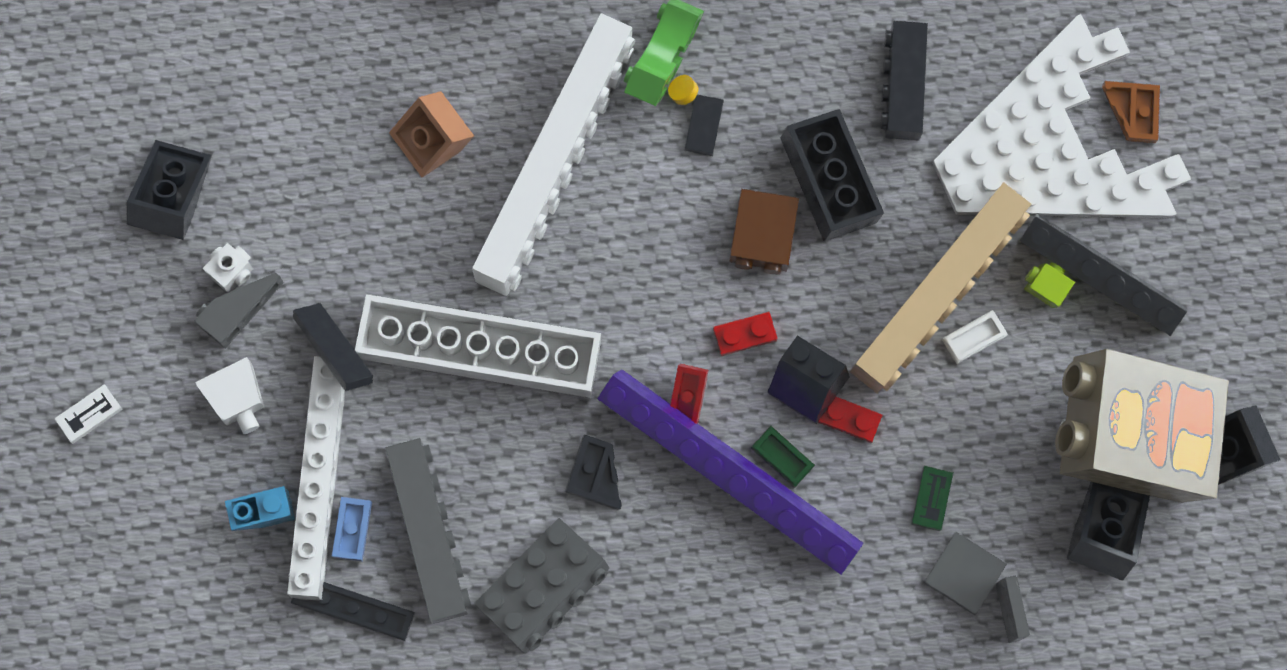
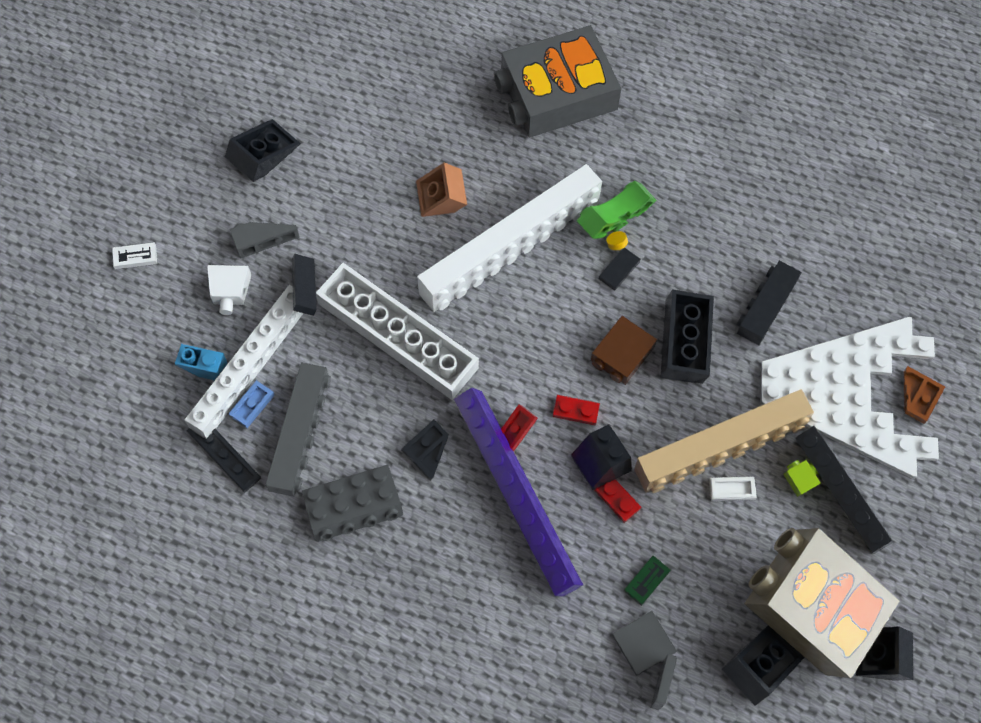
camera: 30 degrees right, 10 degrees down
white brick [203,243,253,293] -> none
dark green tile [751,426,815,488] -> none

